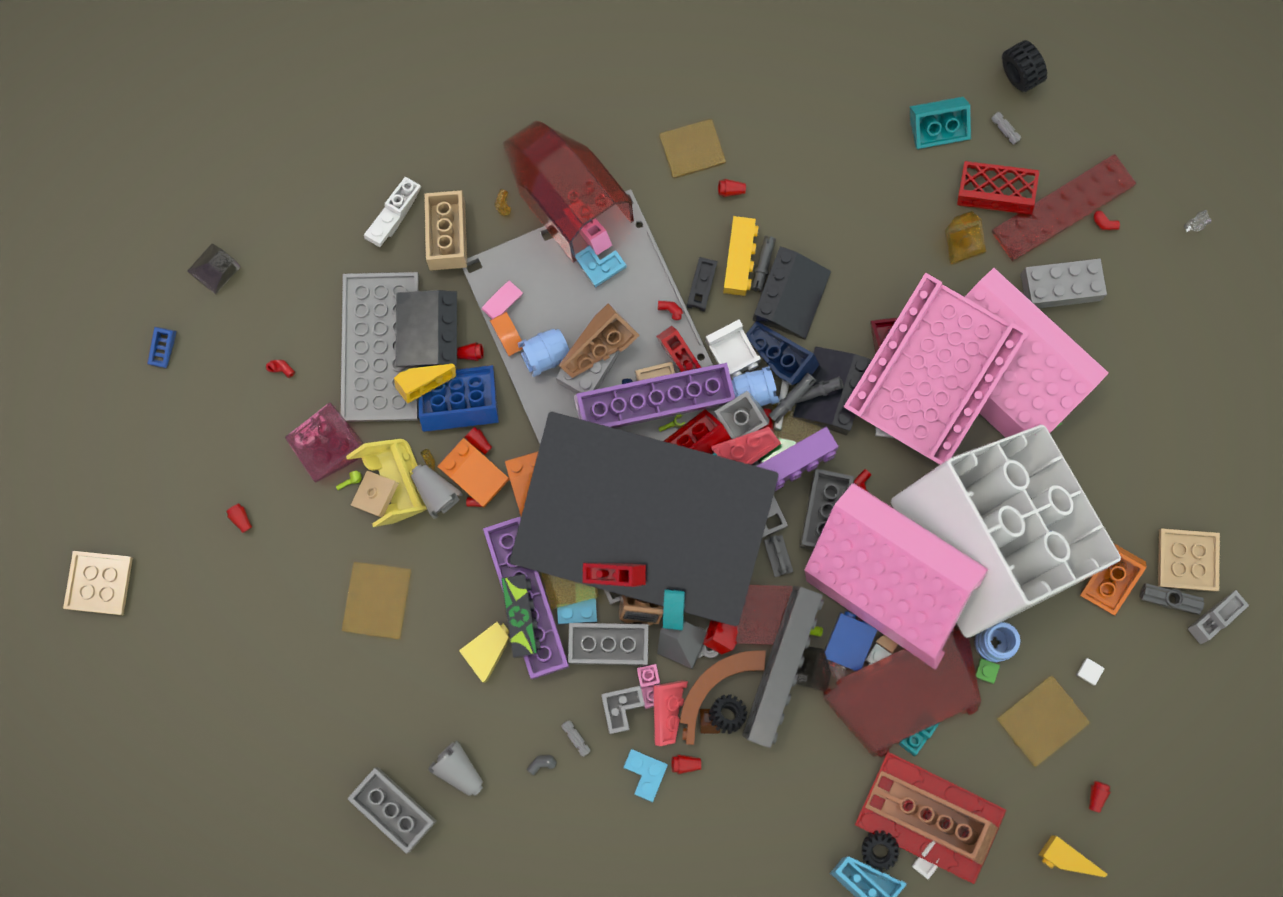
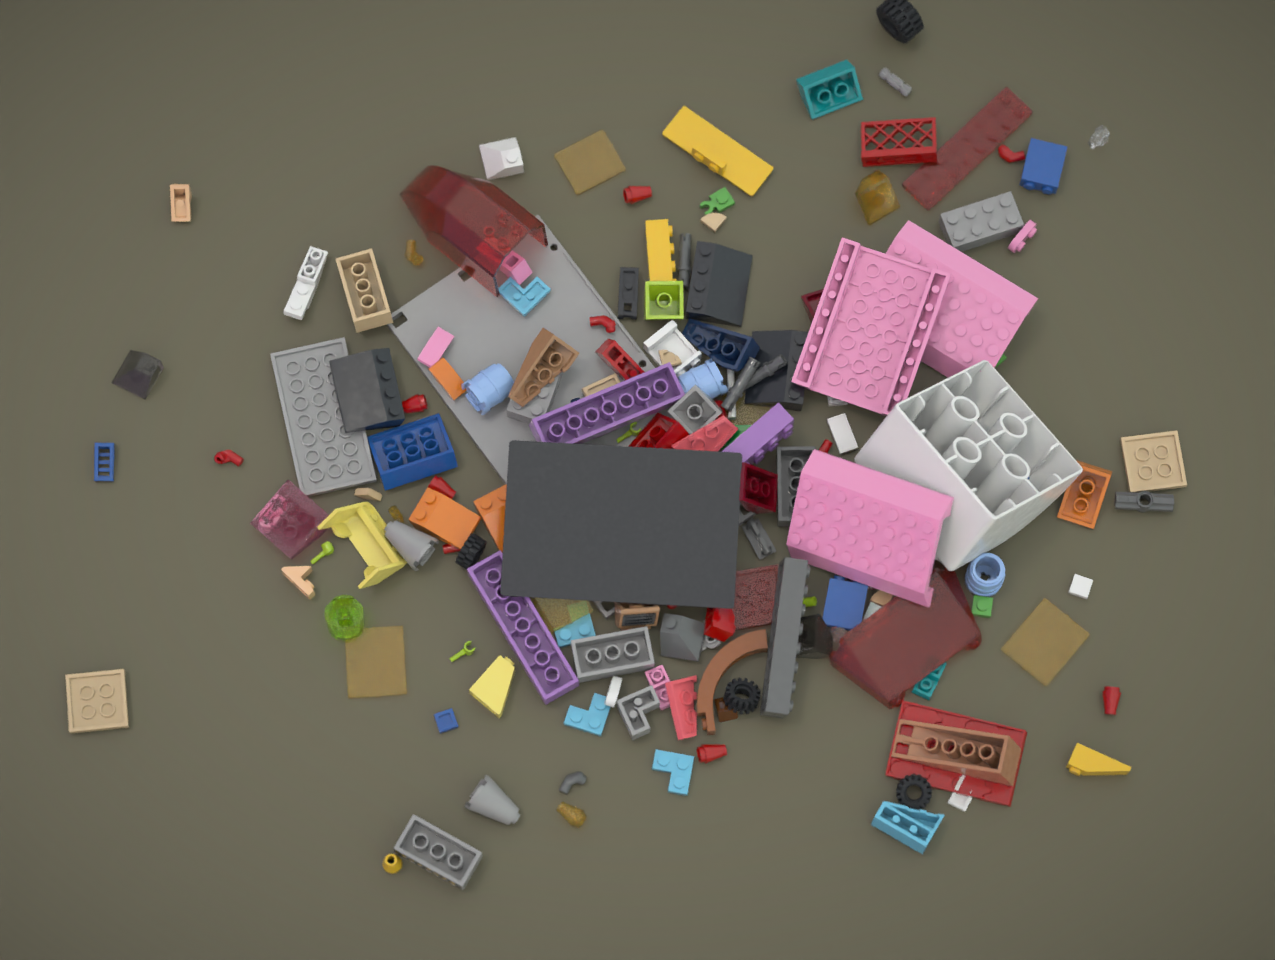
camera: 15 degrees left, 5 degrees down
red cone [226,503,252,533] -> none
tan plate [351,471,399,518] -> none
yellow slope [394,364,456,404] -> none
black brick [501,574,541,658] -> none
light grey axle [562,720,591,757] -> none
red slope [583,563,646,587] -> none
teal slope [663,590,685,630] -> none
light grey slope [1188,590,1249,644] -> none
none -> light nougat slope [170,184,192,221]
none -> light nougat slope [281,566,315,600]
none -> clear neon green brick [324,595,365,640]
none -> tan tile [354,488,382,501]
none -> yellow cone [382,854,402,873]
none -> blue tile [434,708,458,734]
none -> lime hand [449,641,475,662]
none -> black tyre [455,533,487,570]
none -> white slope [479,137,524,180]
none -> clear yellow cone [557,801,587,828]
none -> medium azure plate [564,693,611,737]
none -> white beam [604,675,622,708]
none -> lime slope [644,281,684,320]
none -> tan tile [658,350,682,367]
none -> yellow bracket [662,106,773,197]
none -> bright green plate [700,187,735,215]
none -> tan tile [700,213,727,233]
none -> dark red slope [739,462,778,514]
none -> white tile [827,413,858,455]
none -> bright pink plate [1008,220,1037,253]
none -> blue brick [1019,138,1067,194]

